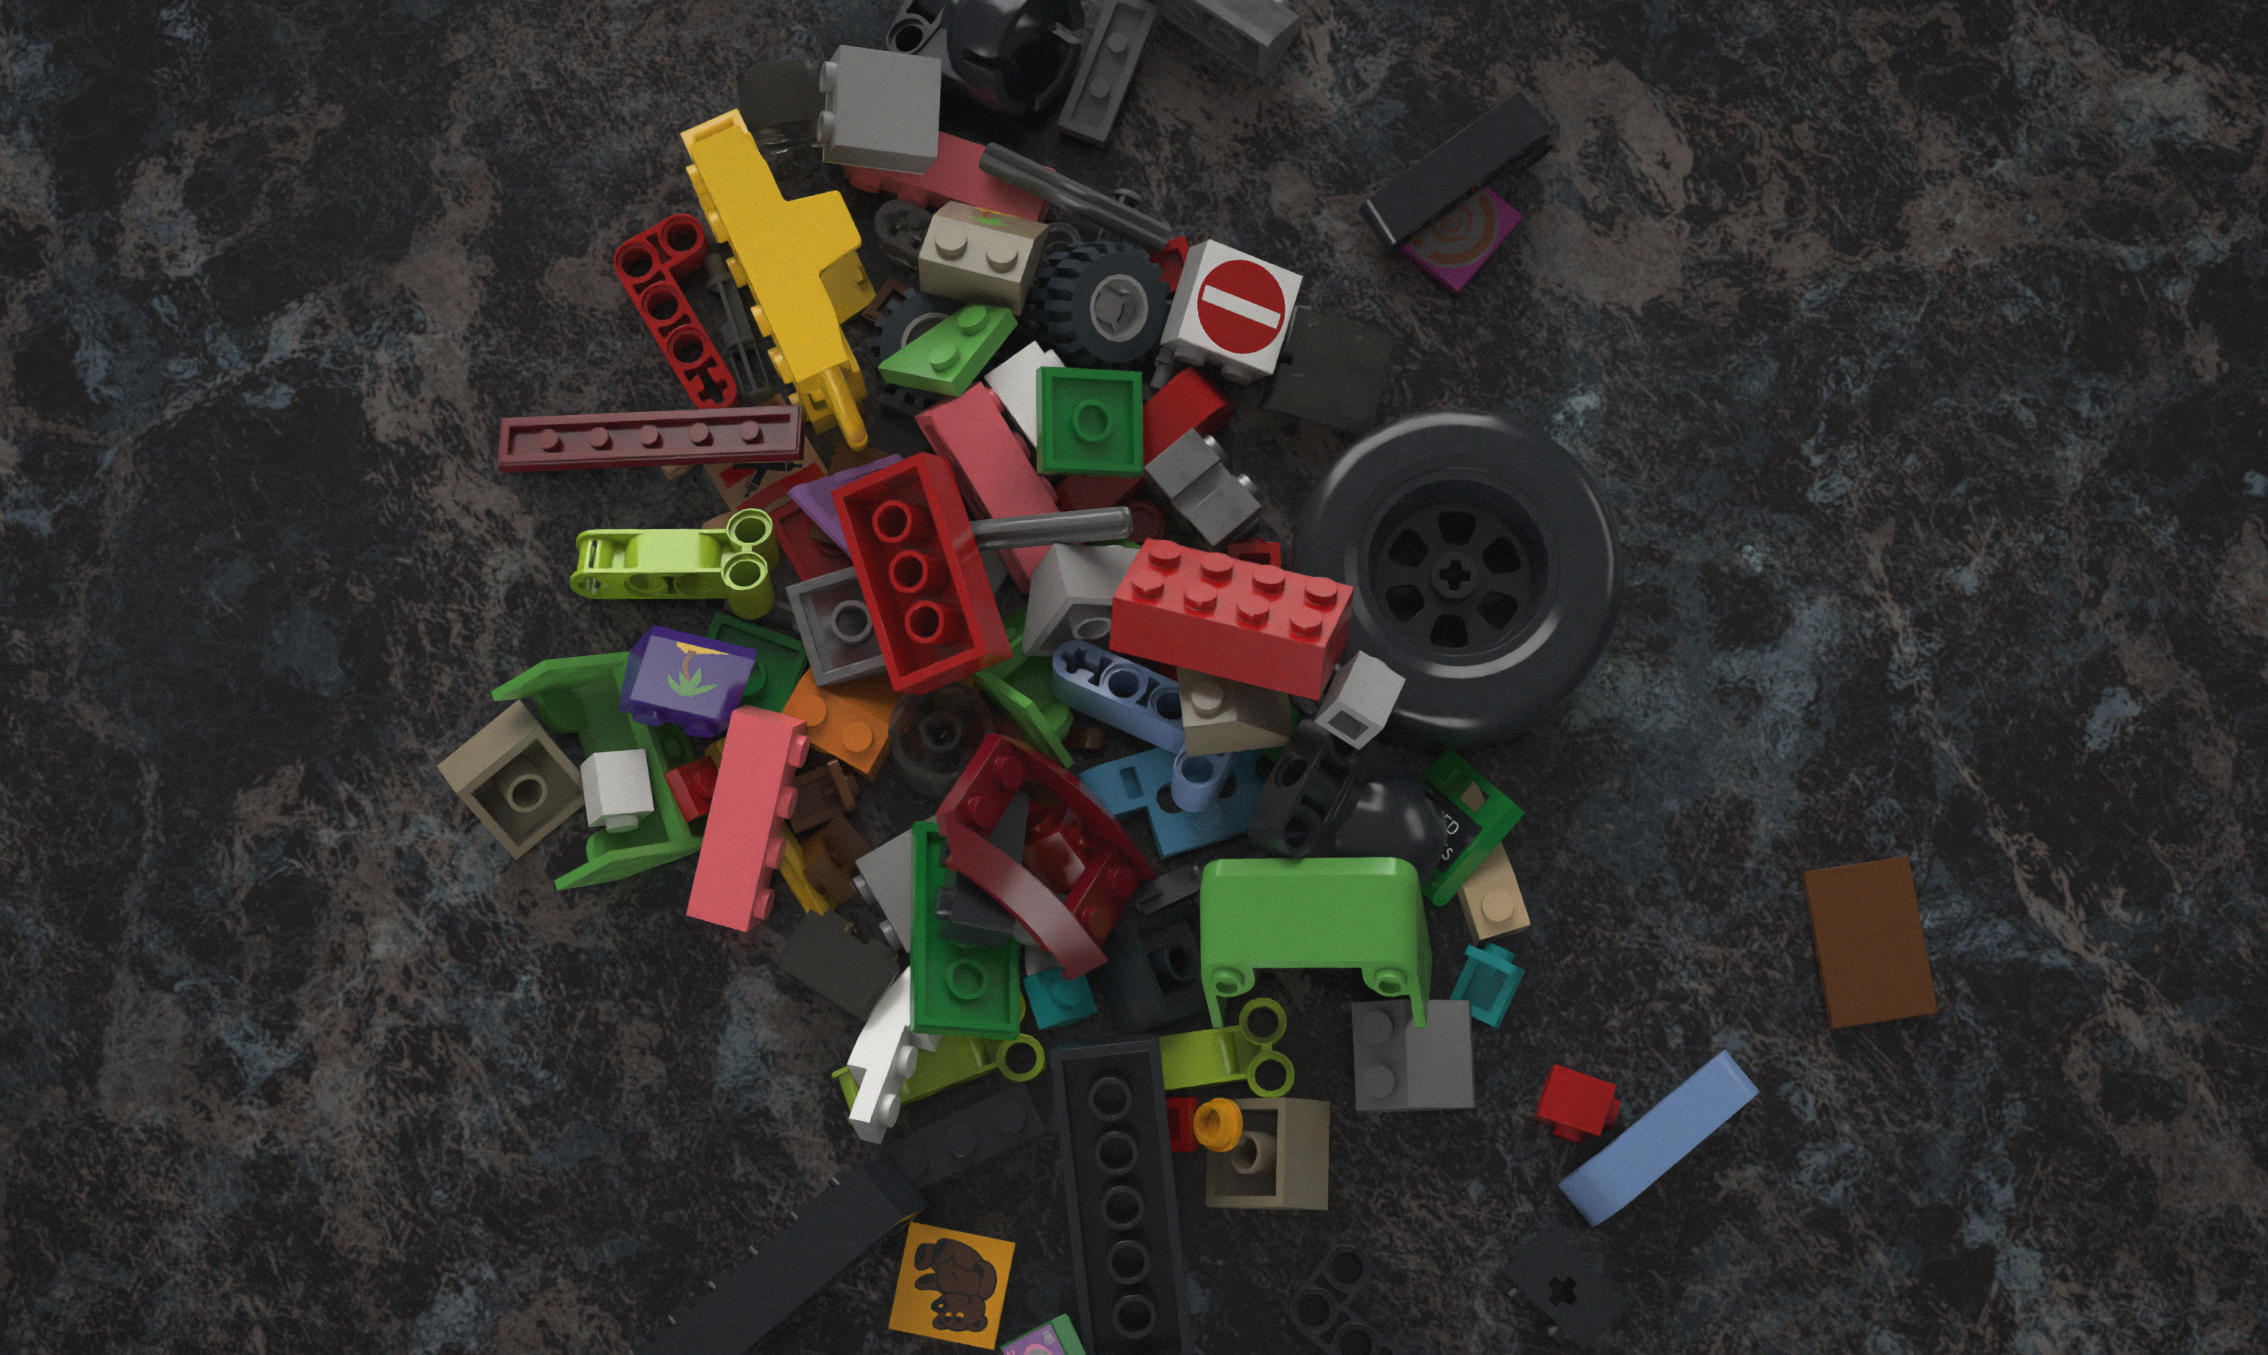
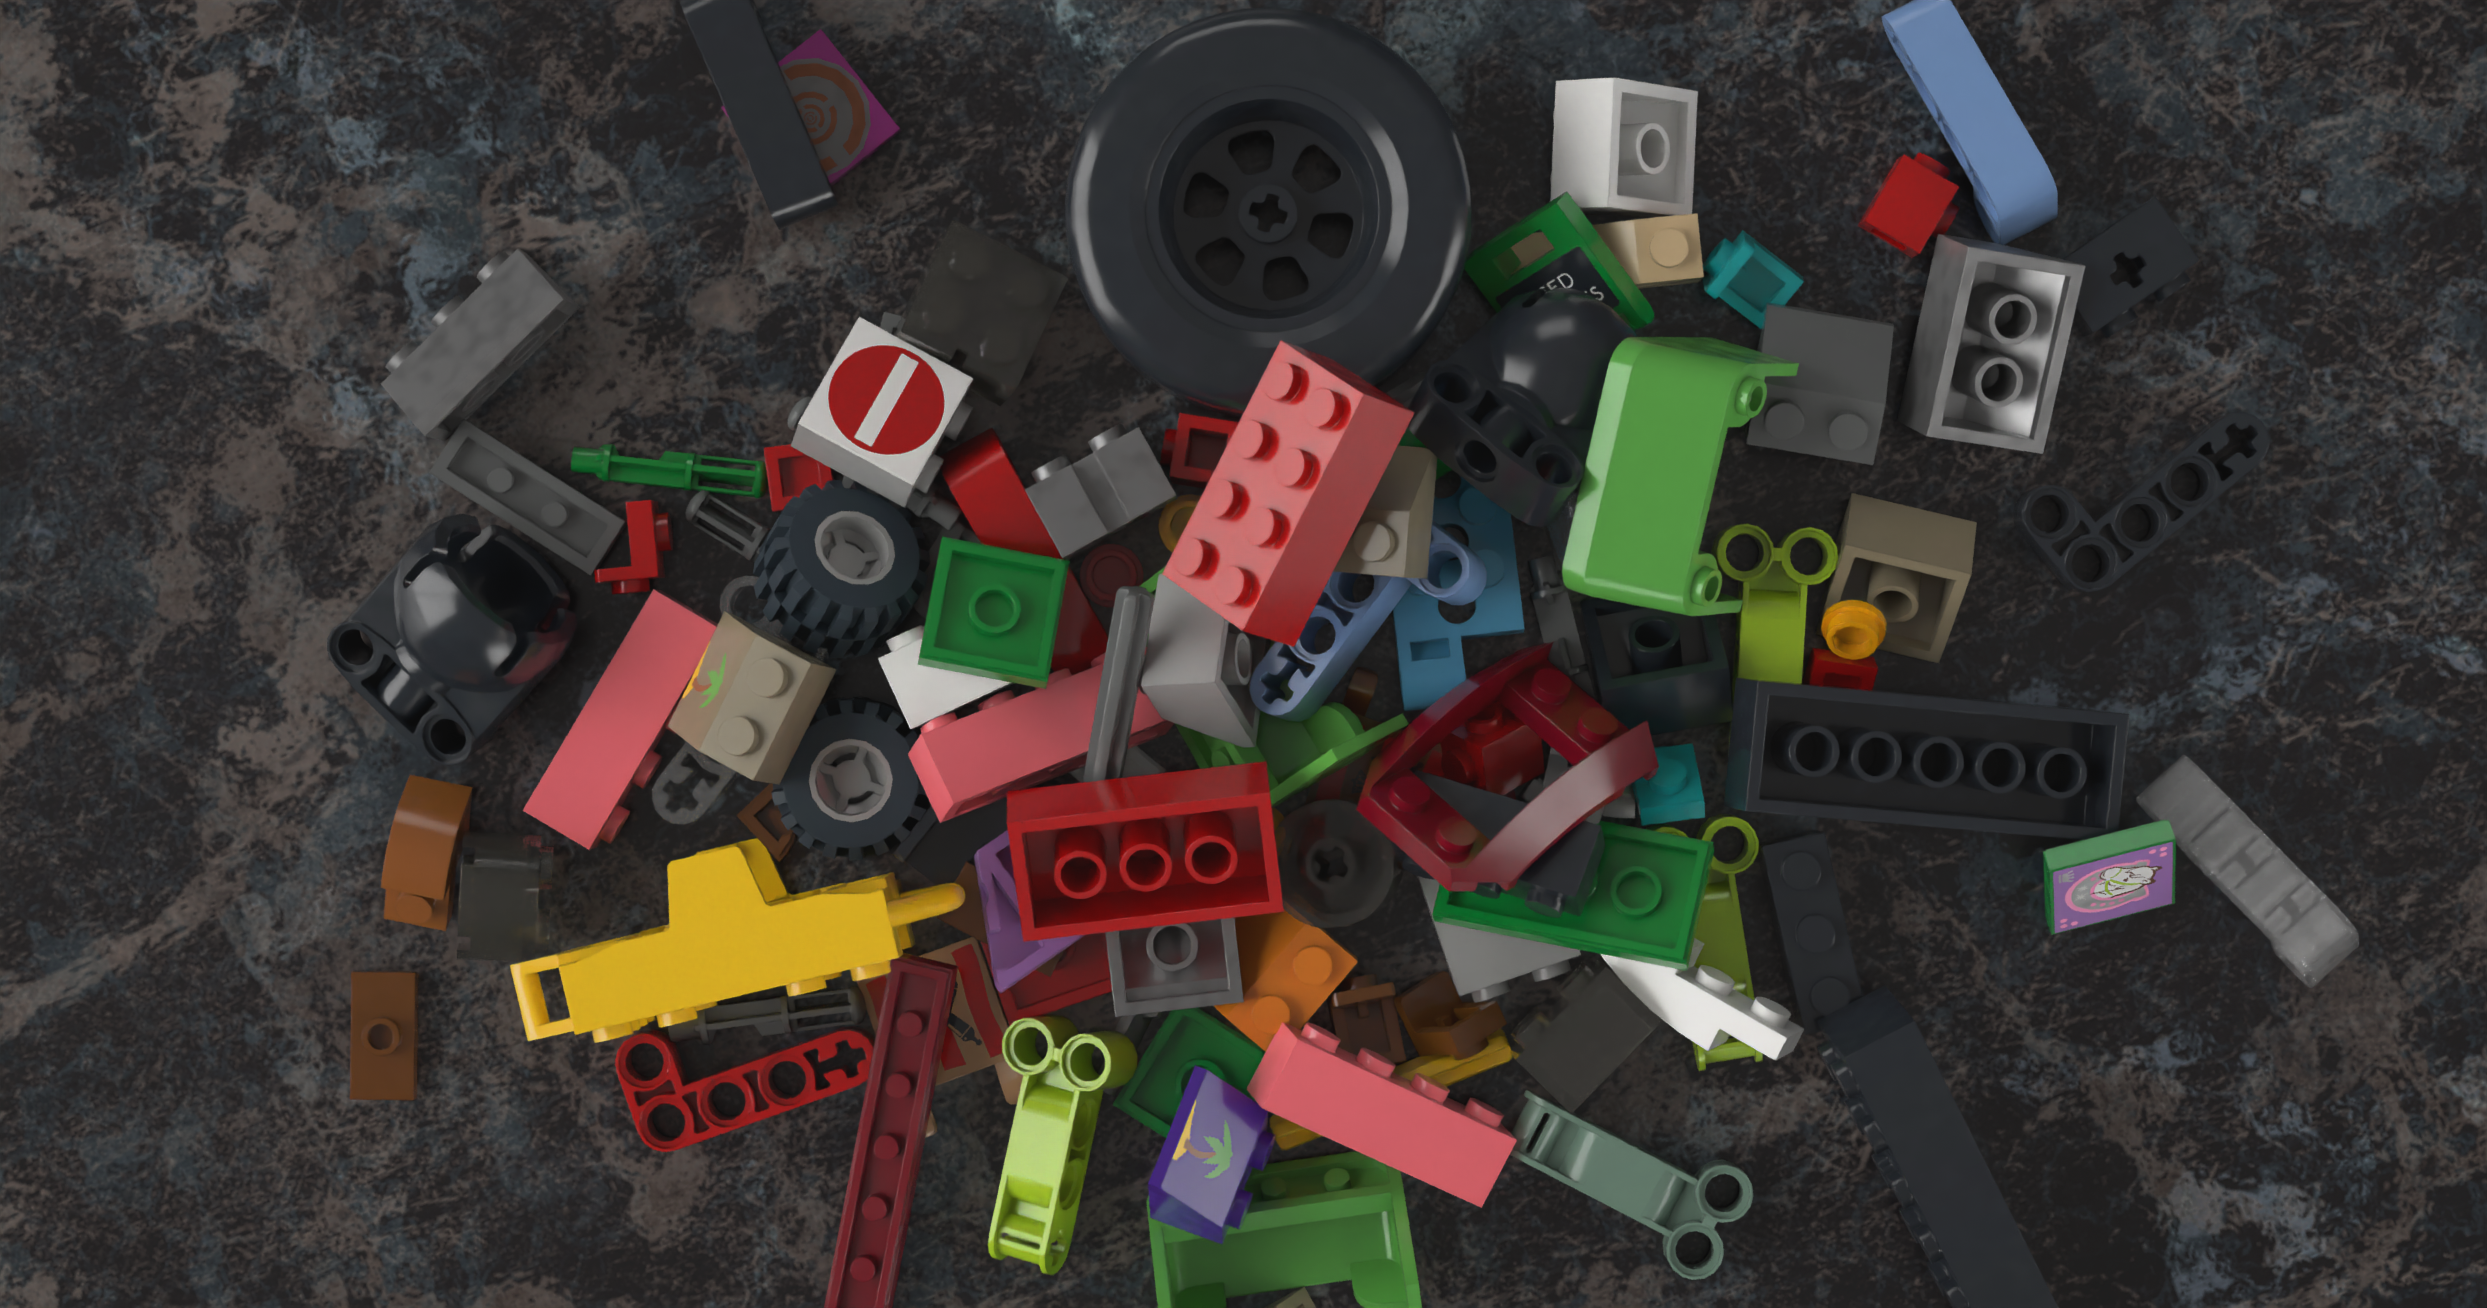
camera: 80 degrees left, 10 degrees up
white brick [580,749,654,833] -> none
red plate [664,755,719,823] -> none
light grey piece [817,45,942,175] -> none
bright green wing [878,302,1018,397] -> none
tile [888,1222,1016,1350] -> none
dark grey axle [978,142,1172,253] -> none
light grey brick [1314,650,1406,750] -> none
none -> reddish brown plate [350,971,418,1100]
none -> dark orange brick [381,775,473,931]
none -> green piece [571,444,769,499]
none -> red bracket [594,500,673,595]
none -> sand green piece [1510,1090,1753,1280]
none -> white slope [1550,77,1698,217]
none -> flat silver slope [1897,234,2085,454]

